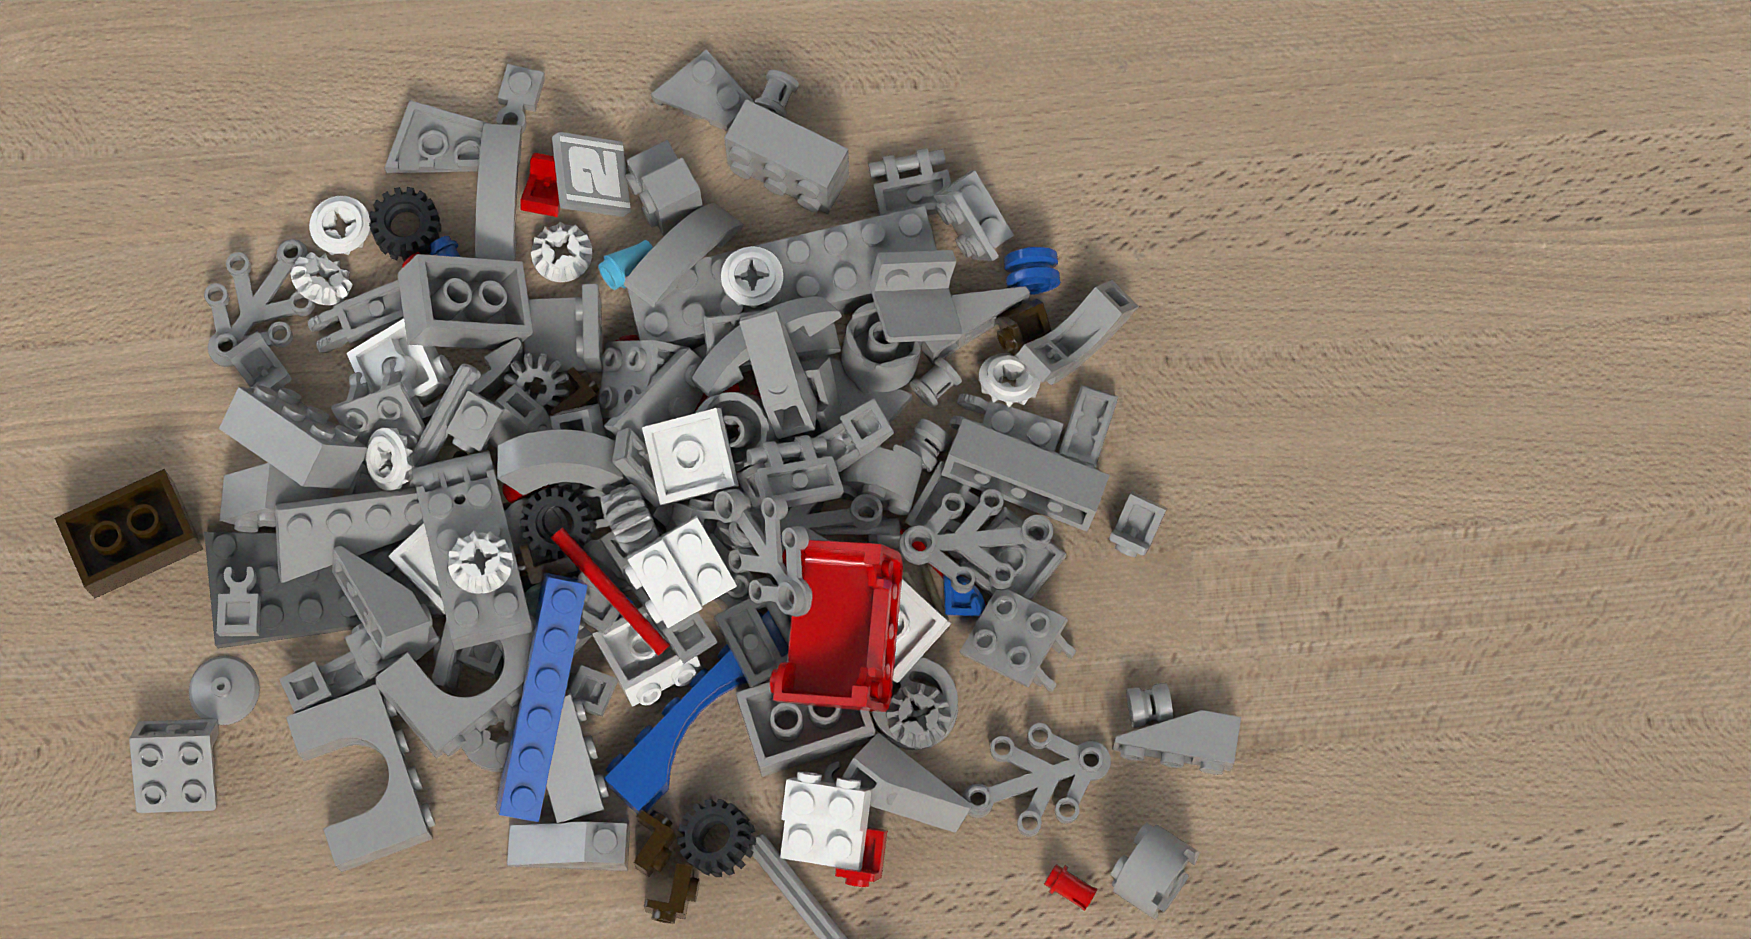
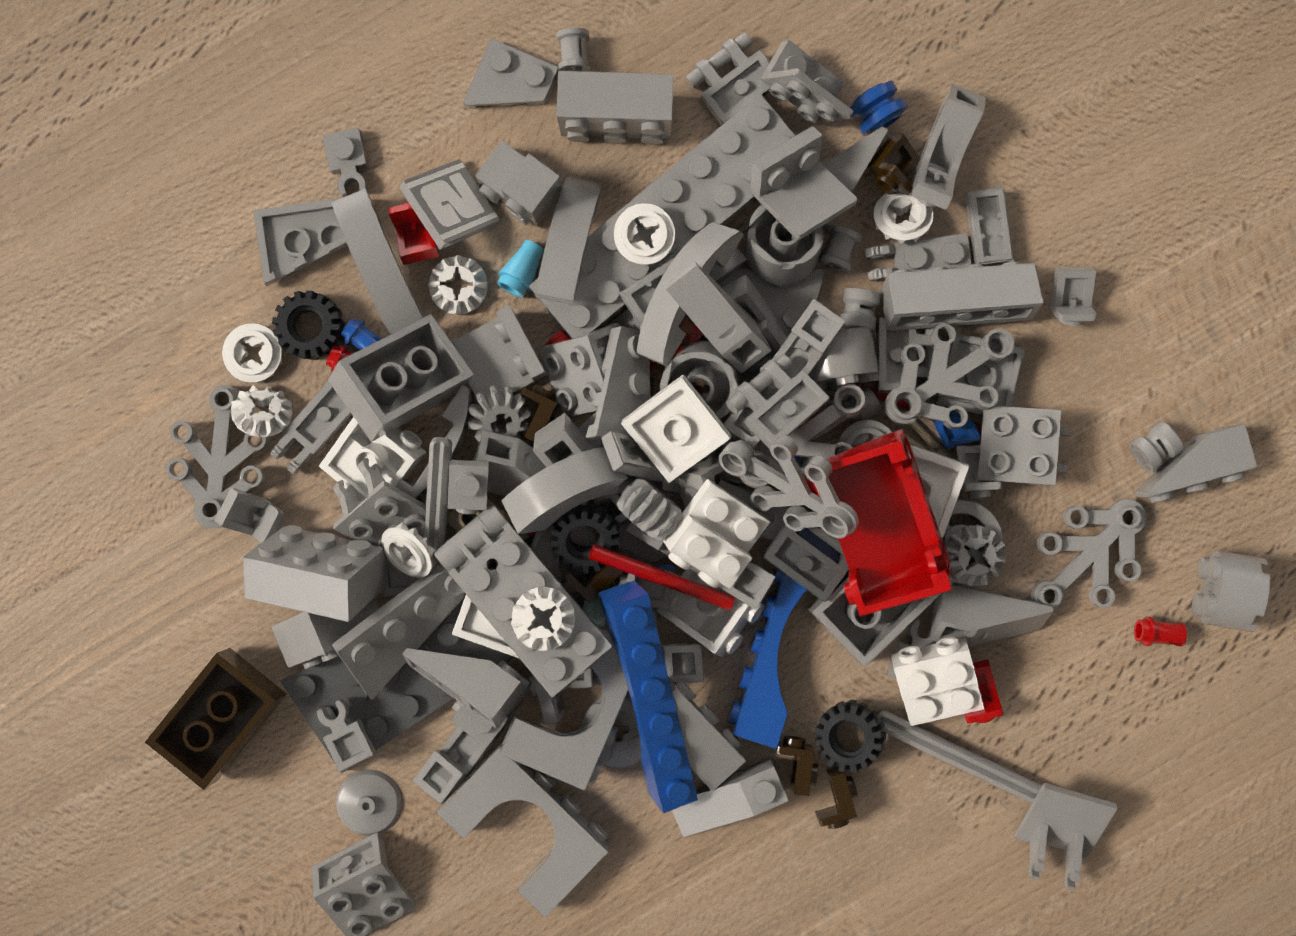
camera: 30 degrees left, 15 degrees up
none -> light grey bracket [954,445,1002,498]

